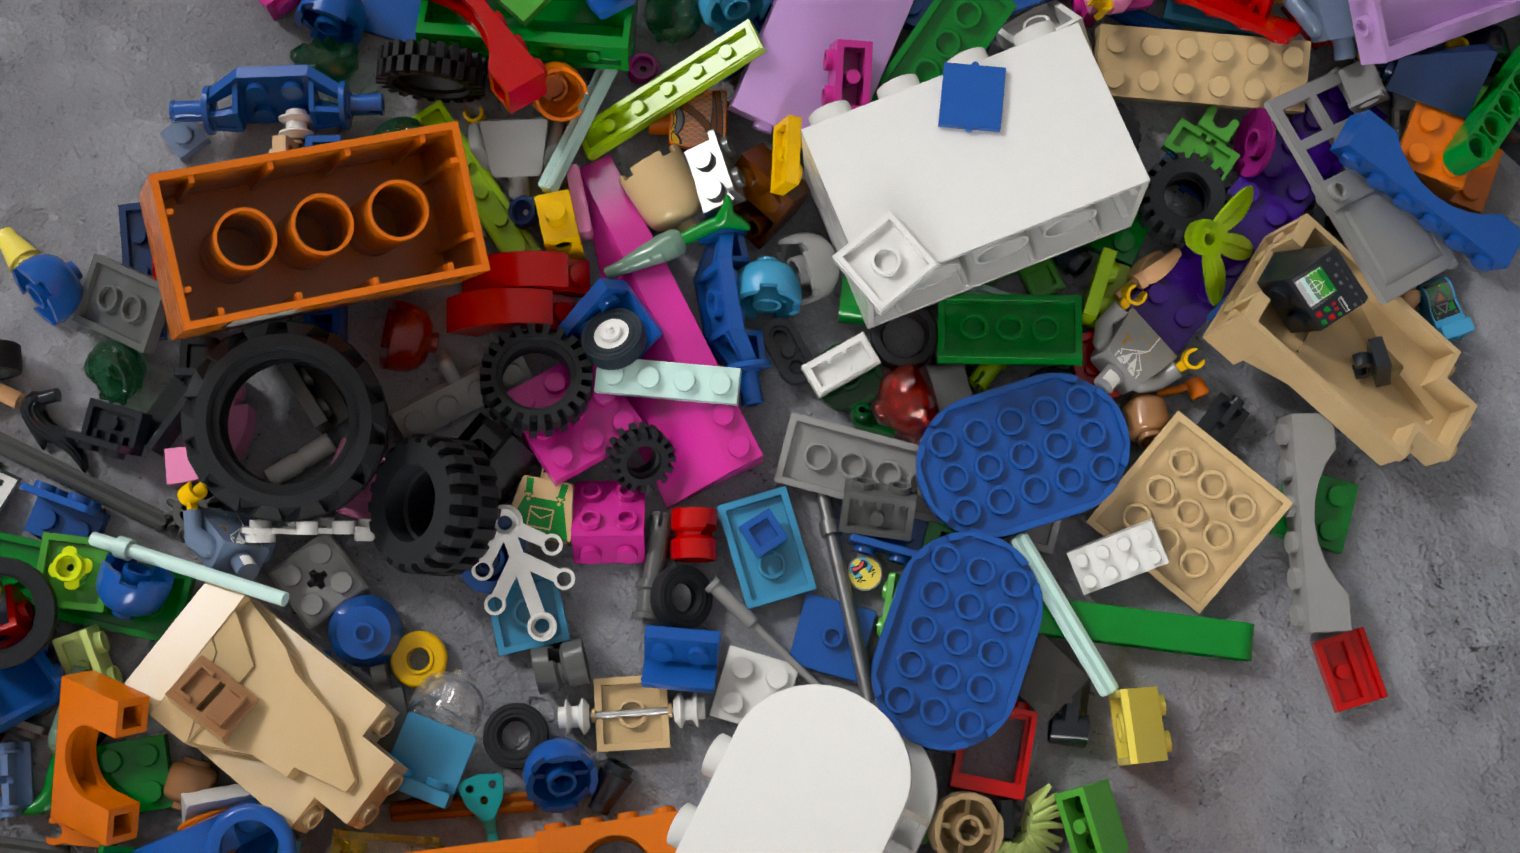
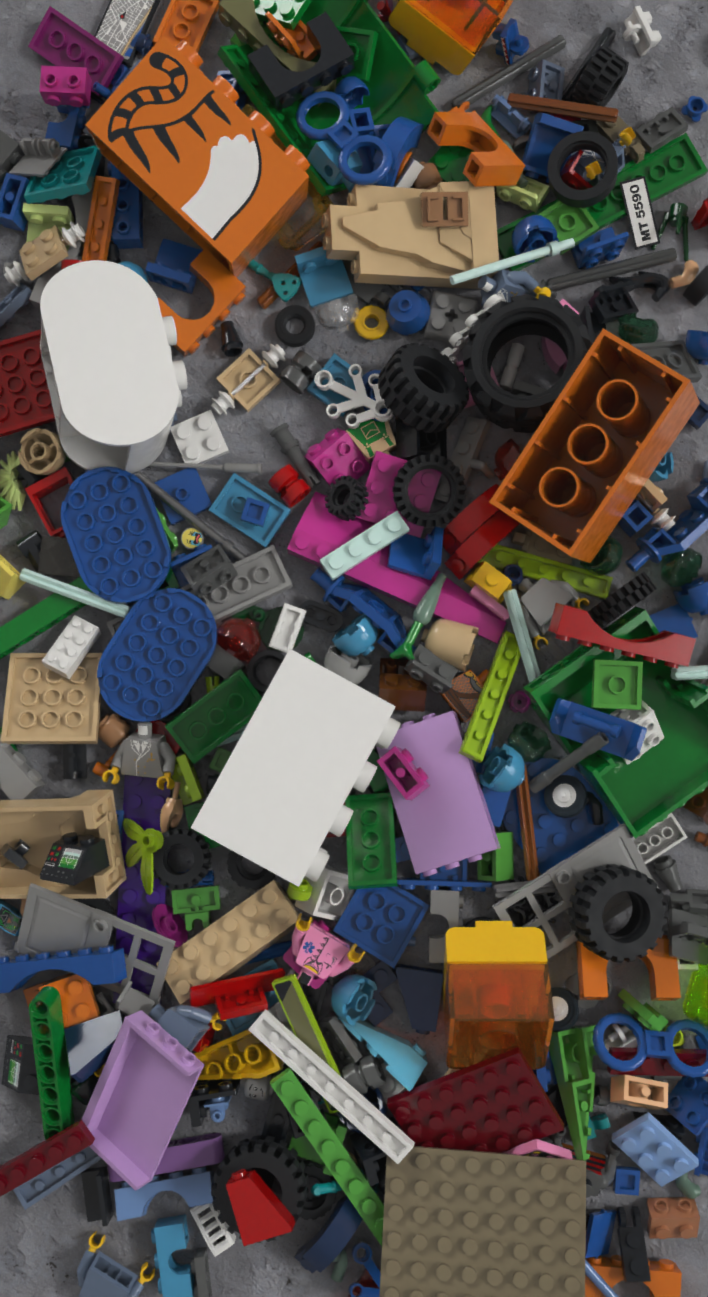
camera: 140 degrees right, 5 degrees up
neon yellow plate [48,546,93,590] -> none
blue cylinder [523,738,599,813] -> none
orange helmet [532,61,588,122] -> none
black wheel [581,308,647,370] -> none
blue bracket [641,625,721,693] -> none
black tyre [650,565,713,629] -> none
yellow plate [770,115,803,196] -> none
white tile [832,209,940,316] -> none
blue piece [938,61,1006,133] -> none

